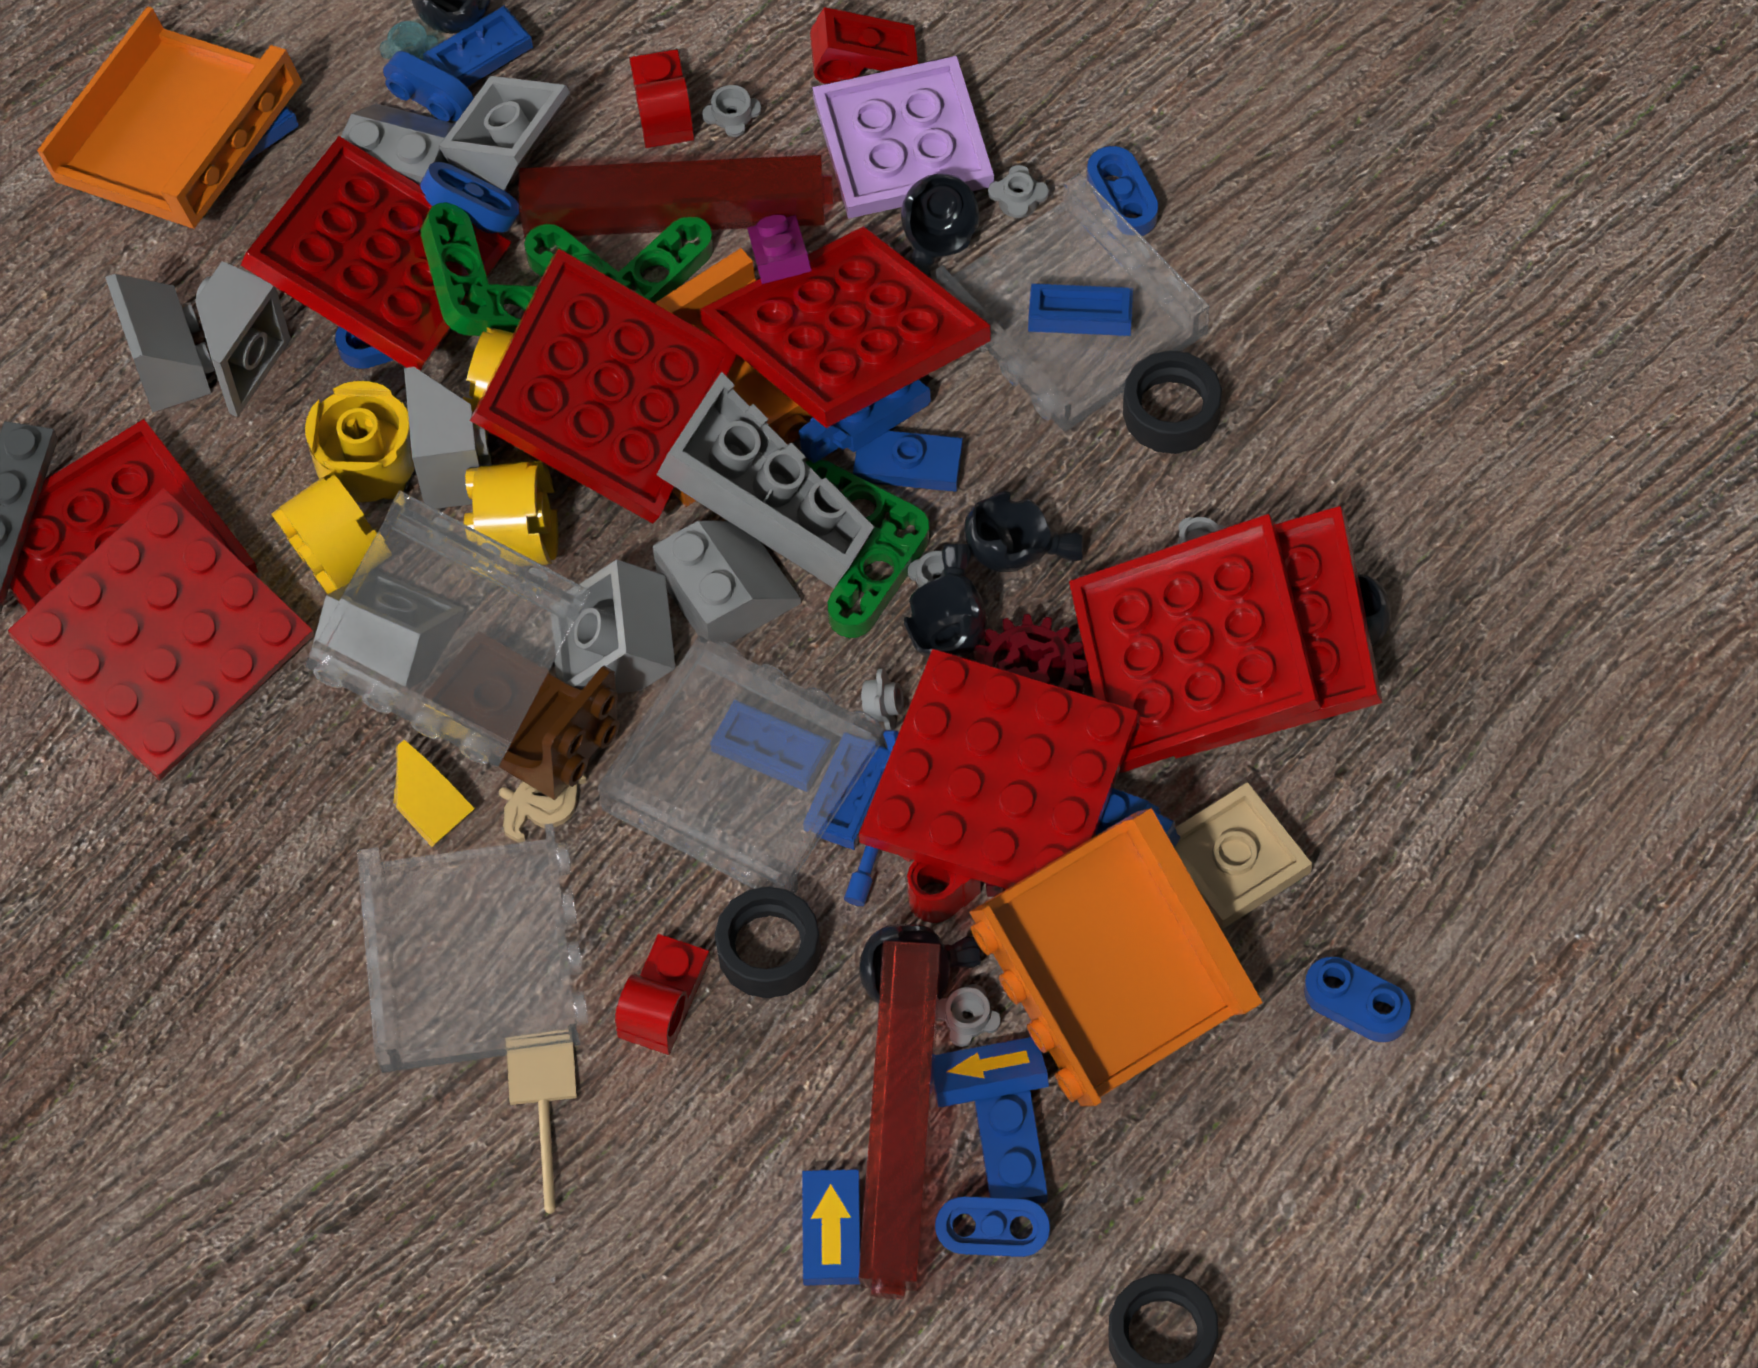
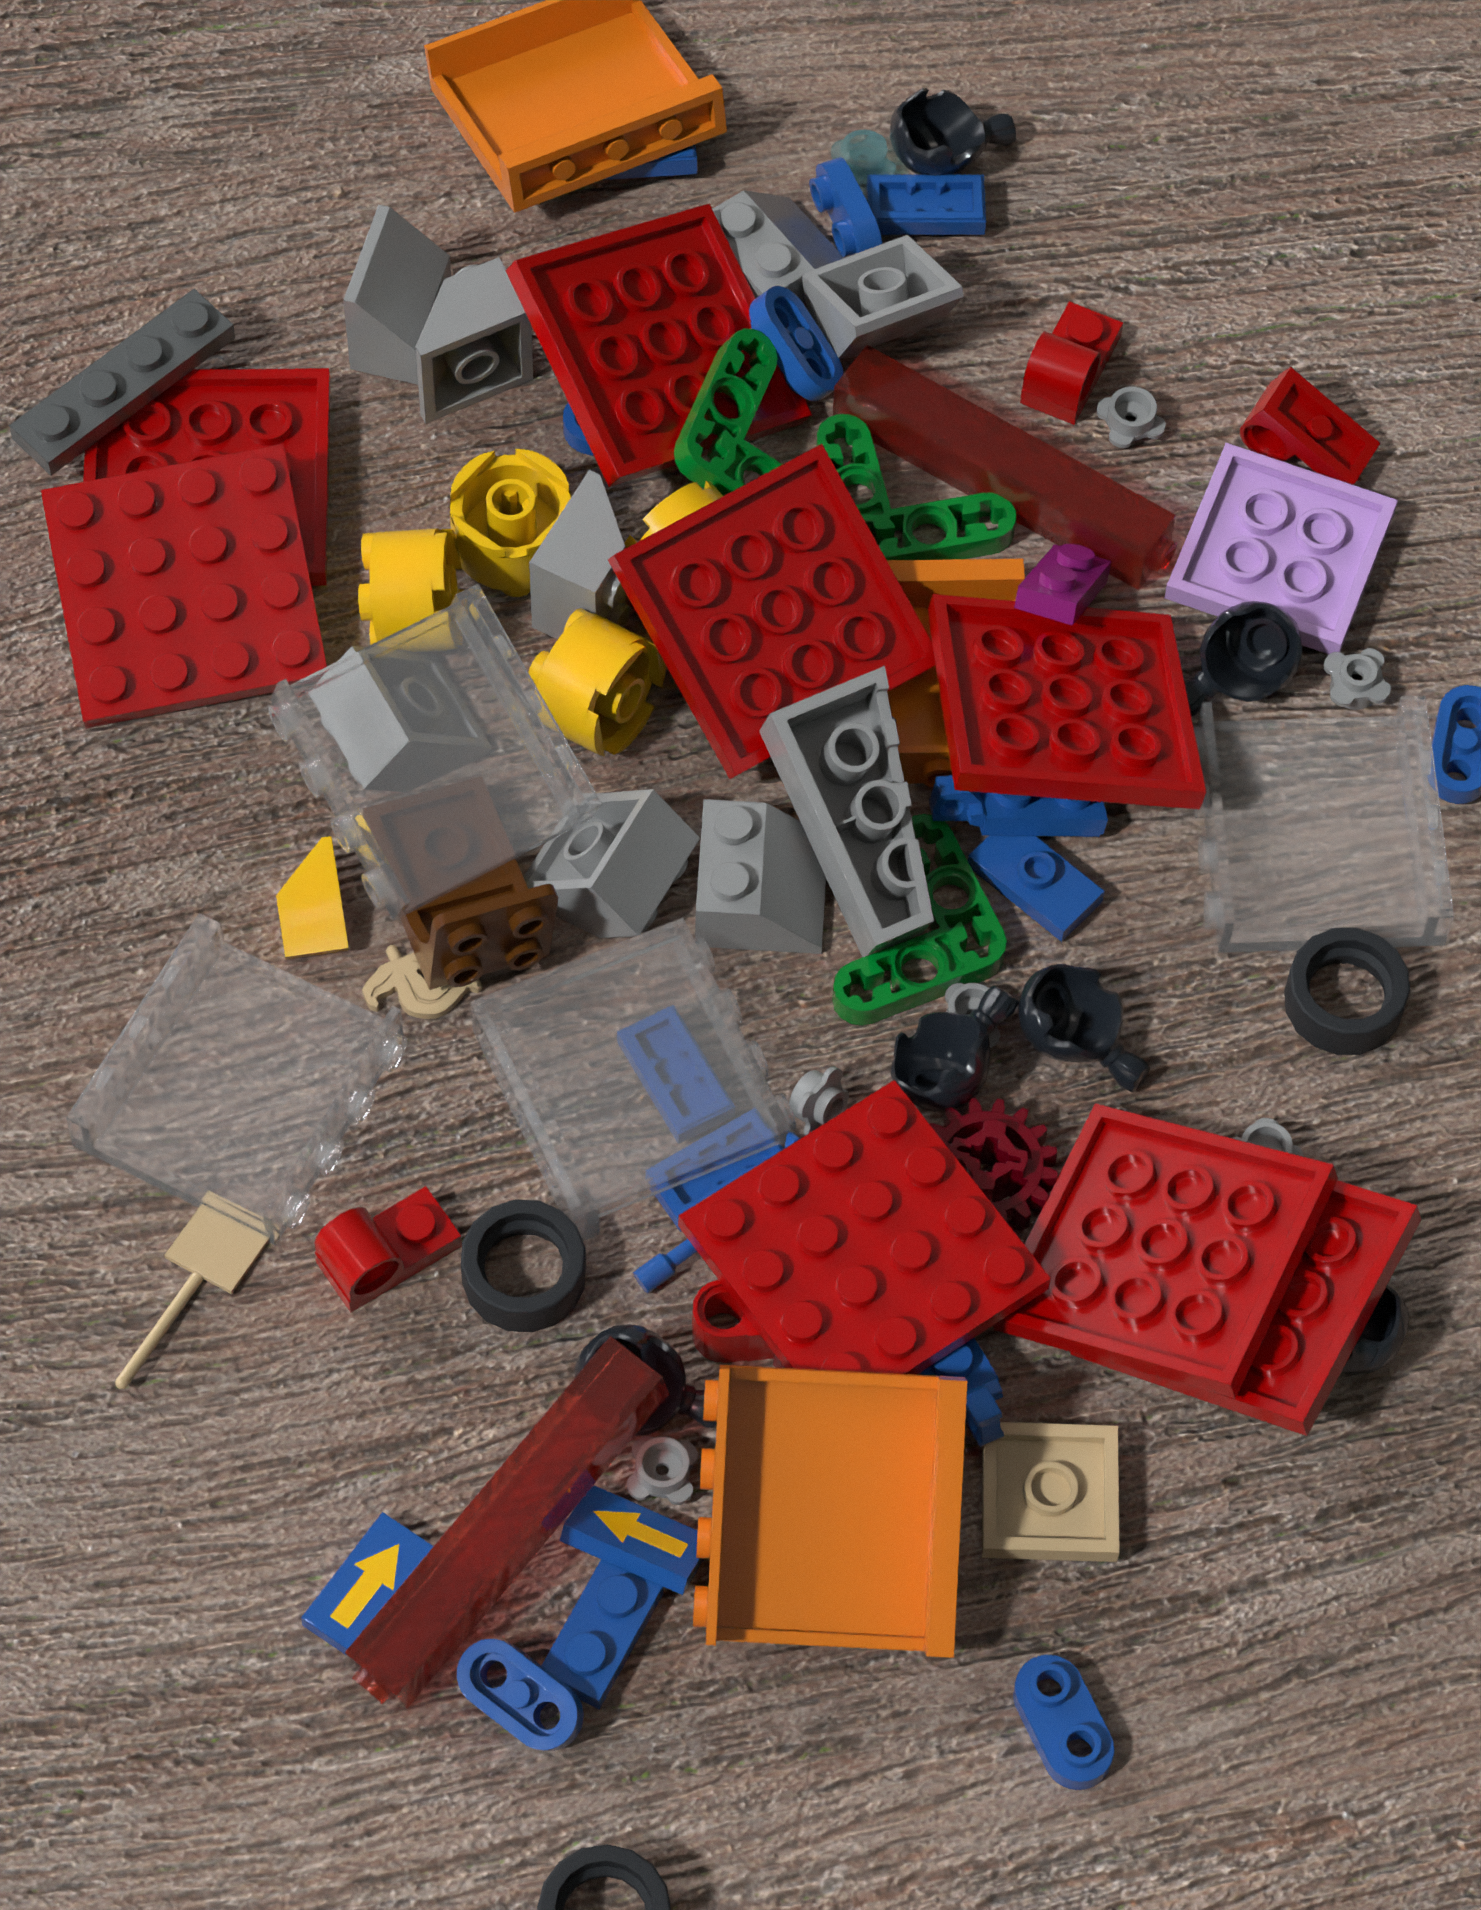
camera: 30 degrees right, 0 degrees up
blue tile [1028,284,1133,336] -> none

